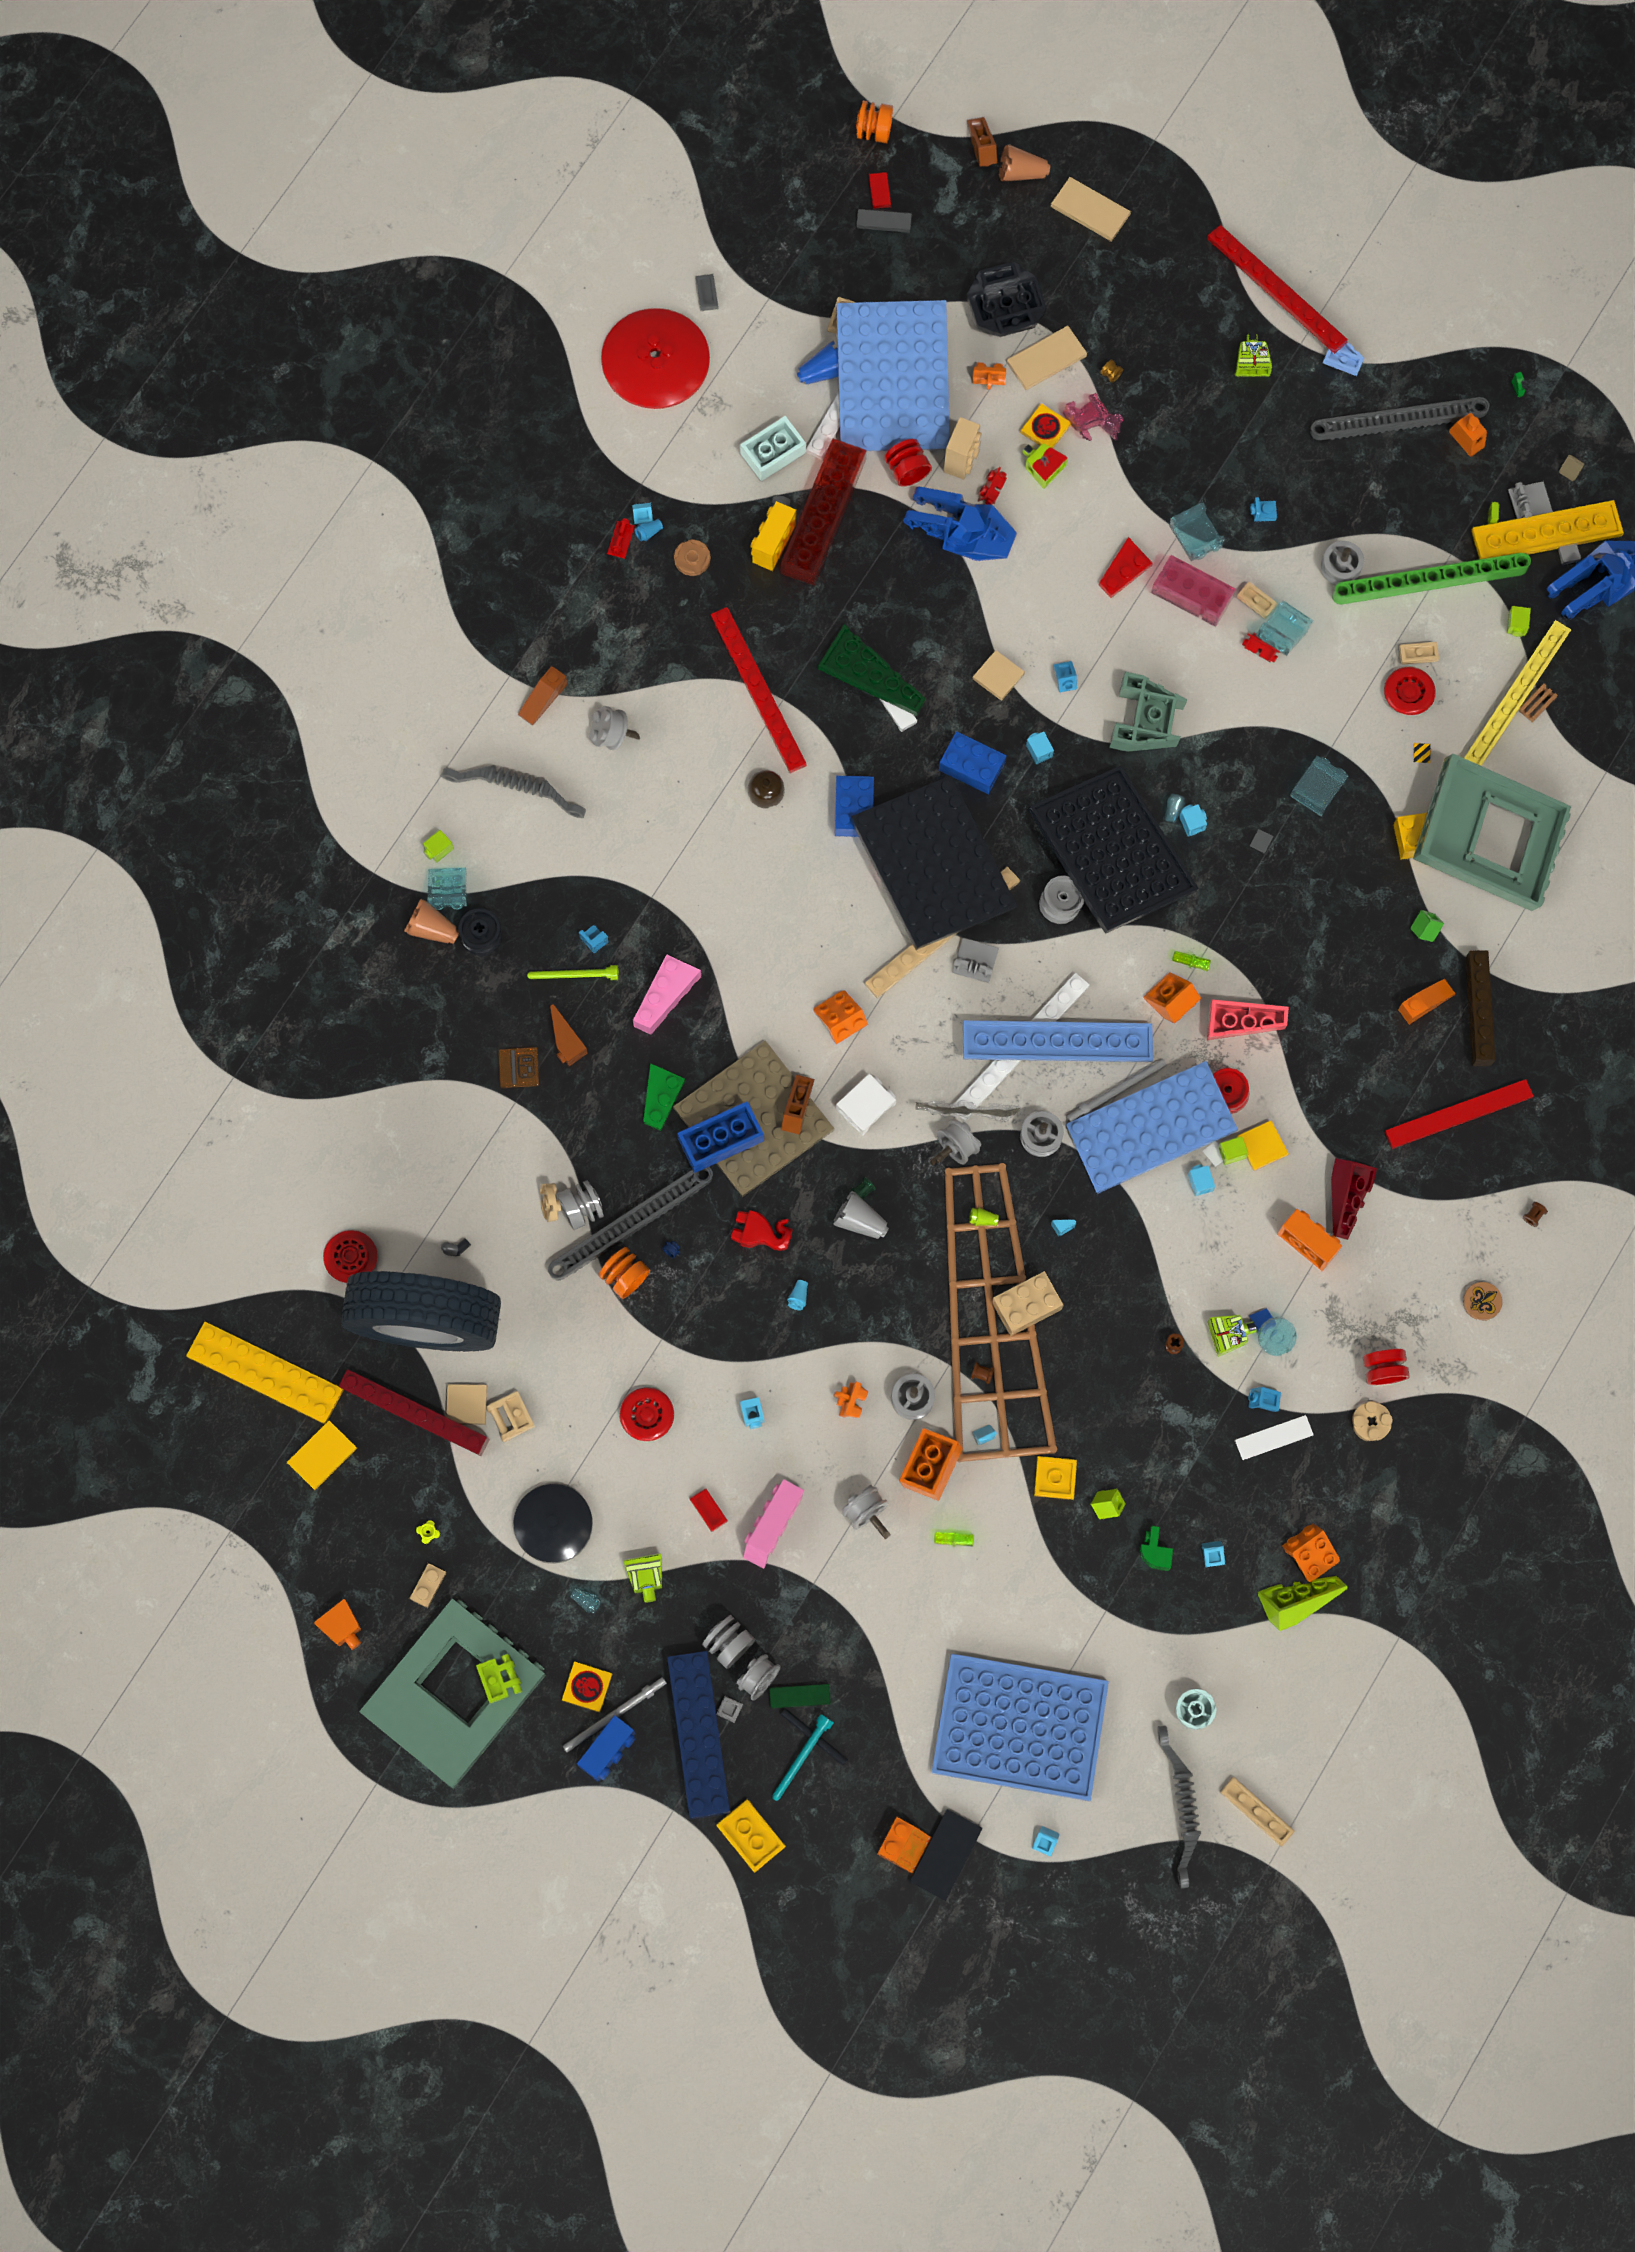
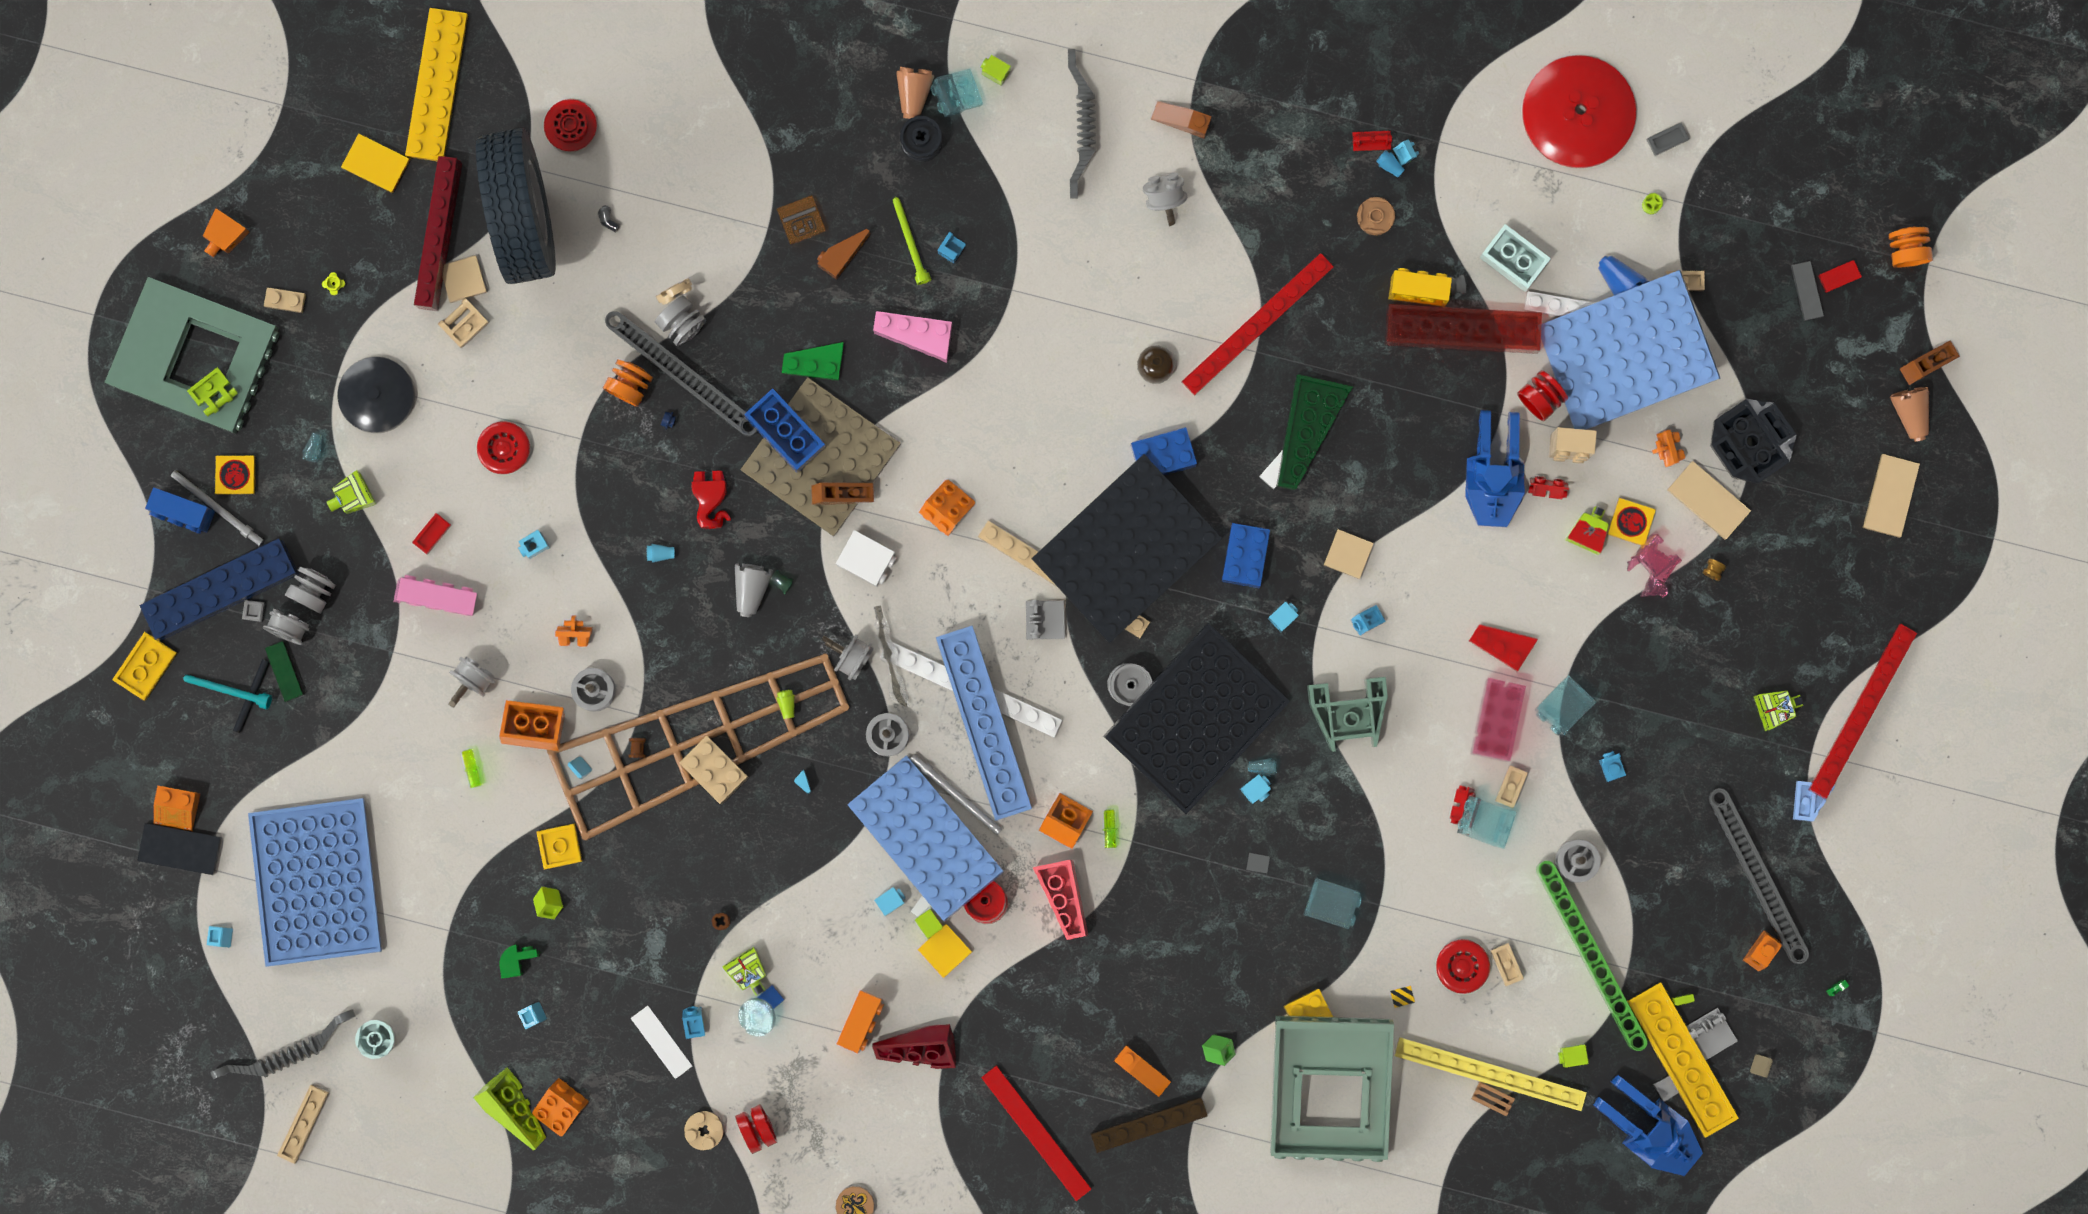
camera: 75 degrees right, 10 degrees up
none -> lime wheel [1642,193,1663,215]

